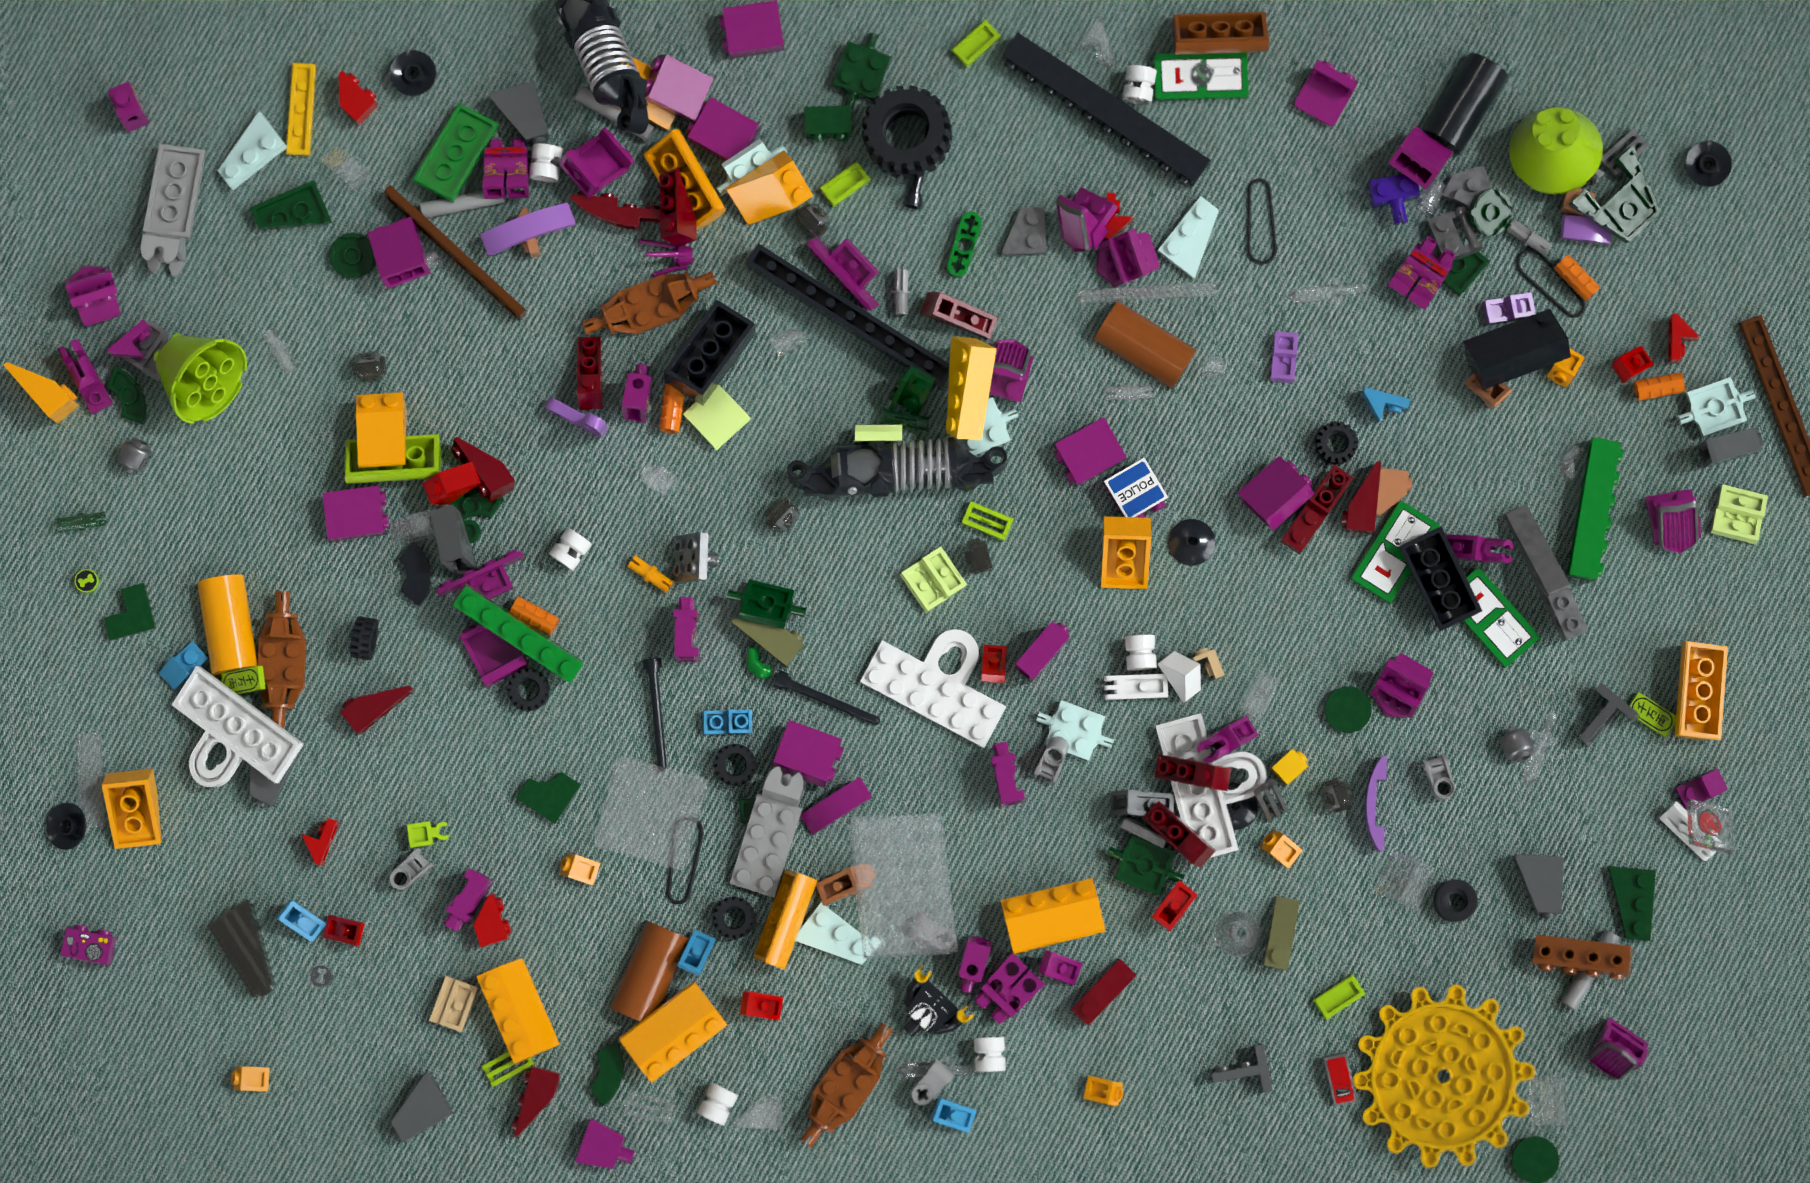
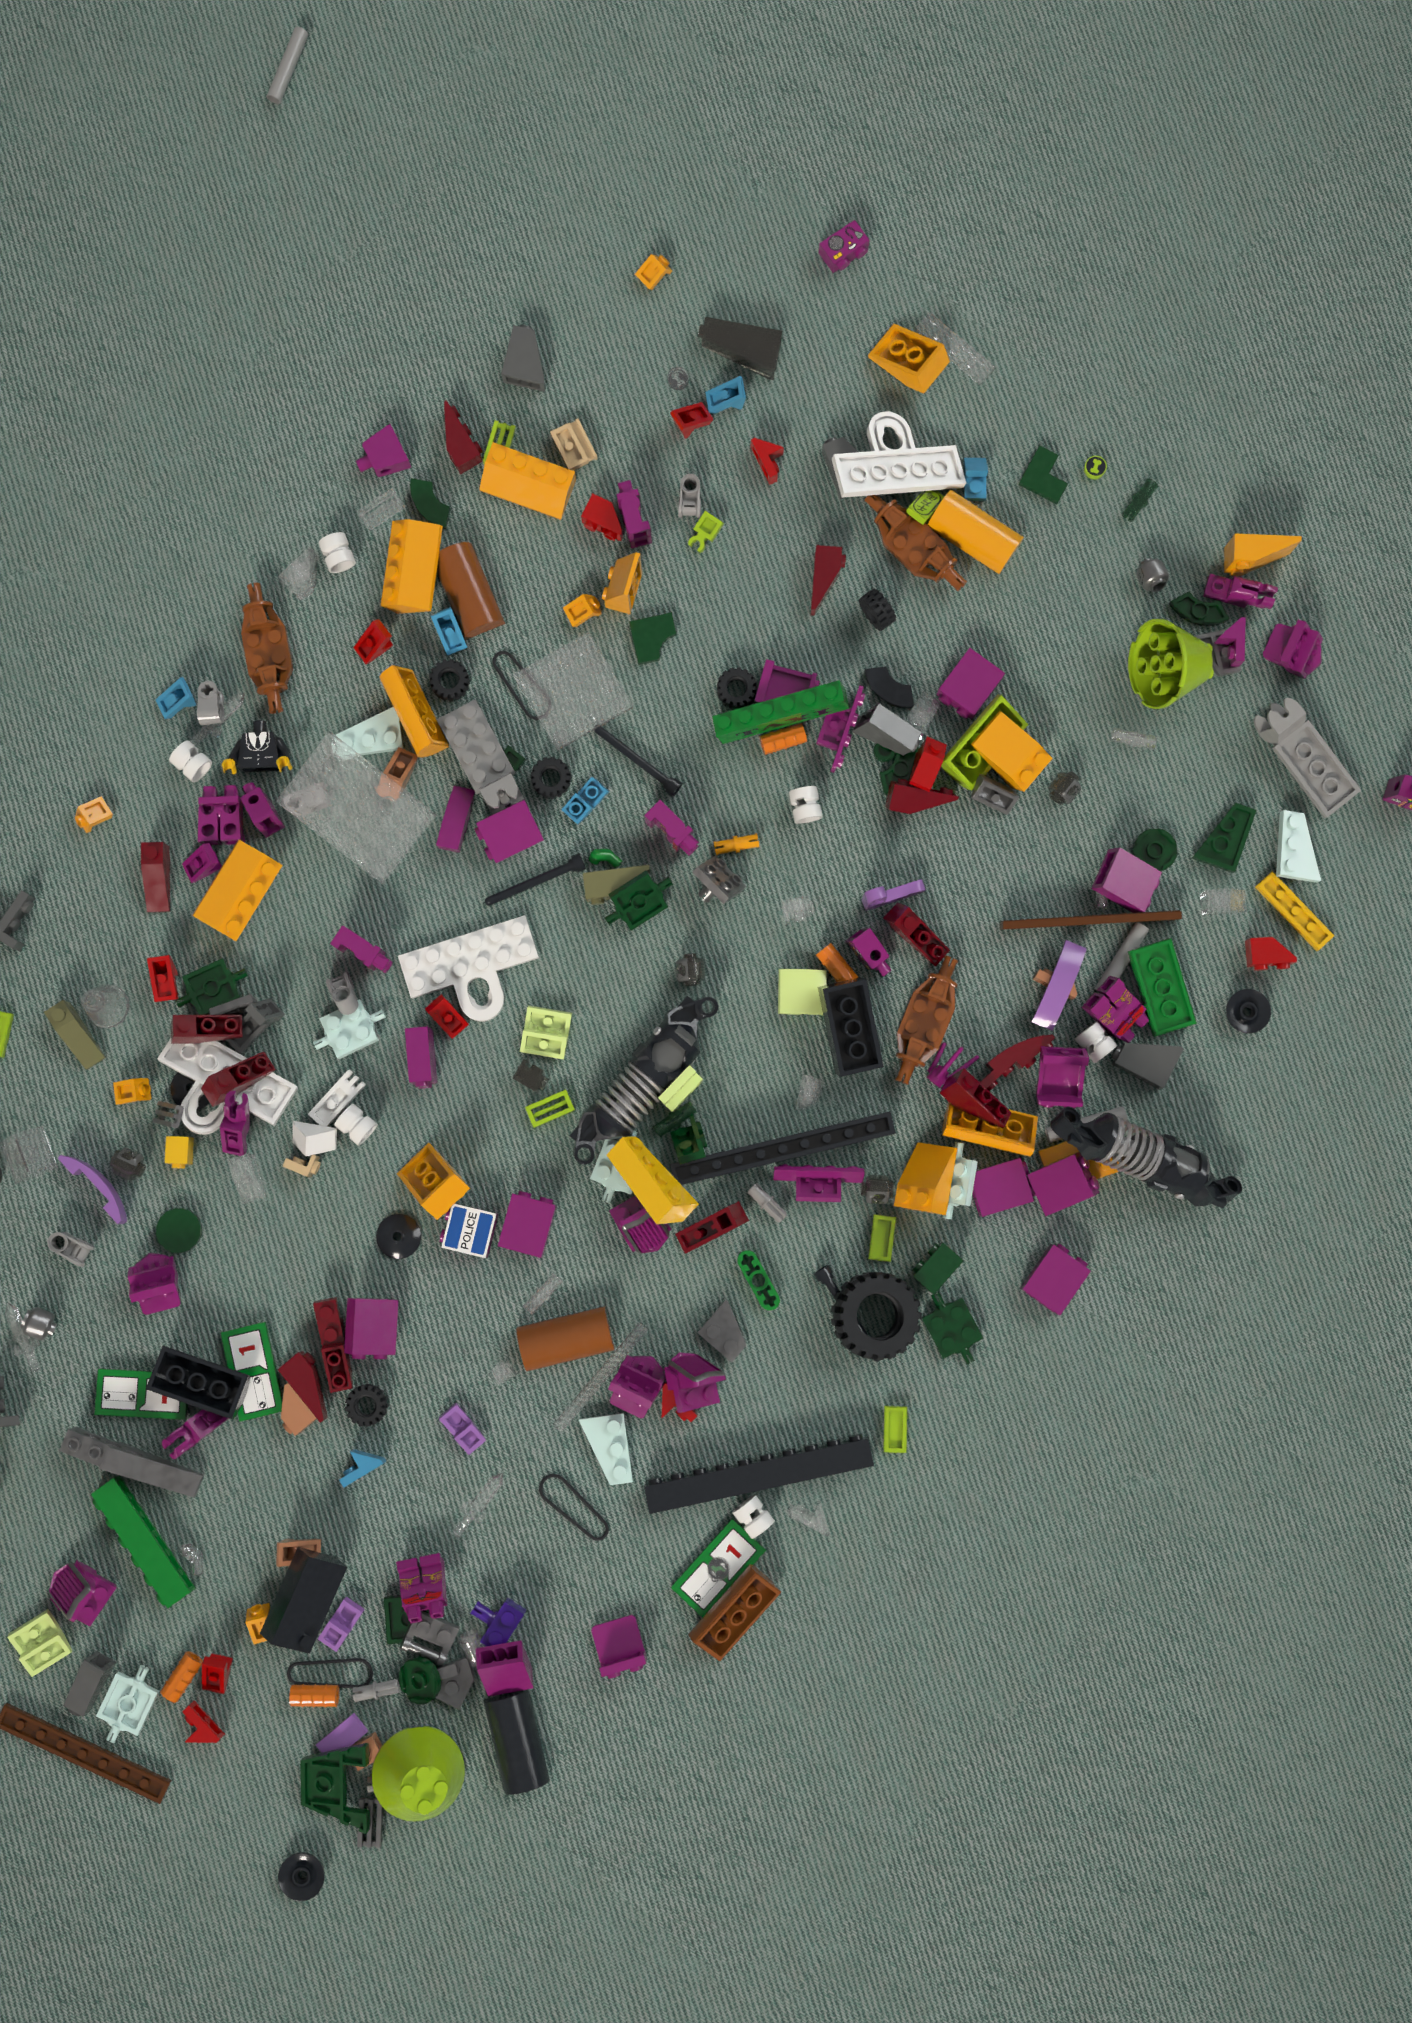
camera: 135 degrees right, 0 degrees up
black dish [47,803,86,850] -> none
none -> light orange slope [602,552,642,614]
none -> flat silver slope [971,774,1019,815]

